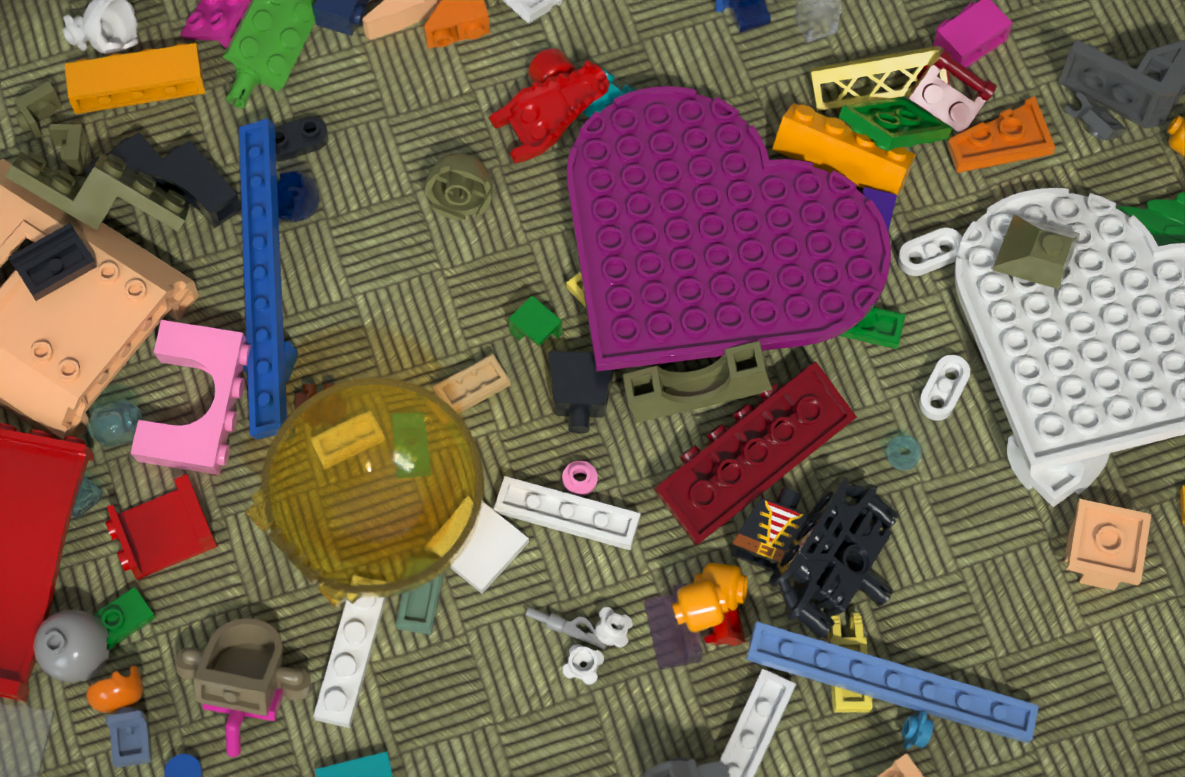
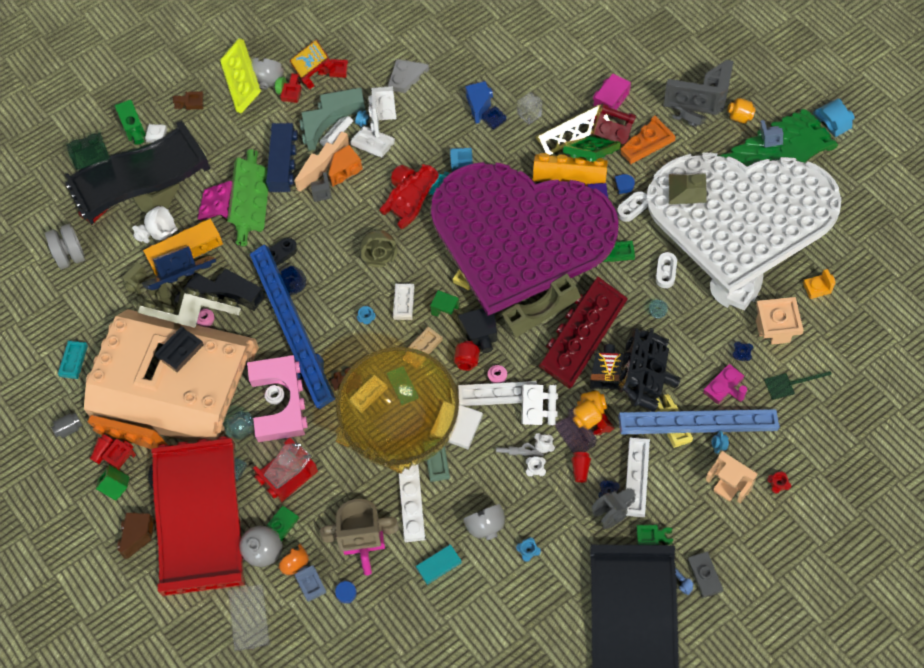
camera: 15 degrees left, 5 degrees down
none -> dark blue bracket [142,245,216,290]
none -> bright pink plate [197,309,215,327]
none -> clear slope [264,443,312,489]
none -> white plate [265,385,284,404]
none -> dark grey panel [311,172,332,202]
none -> dark azure plate [357,306,376,324]
none -> white plate [393,284,415,320]
none -> dark azure panel [450,148,473,172]
none -> red head [454,341,480,371]
none -> light grey cylinder [463,504,505,541]
none -> white plate [521,384,558,425]
none -> red cone [571,452,591,483]
none -> clear blue plate [598,481,620,498]
none -> blue tile [614,174,635,194]
none -> dark pink plate [703,364,747,405]
none -> clear blue plate [732,341,753,361]
none -> clear green piece [764,371,832,400]

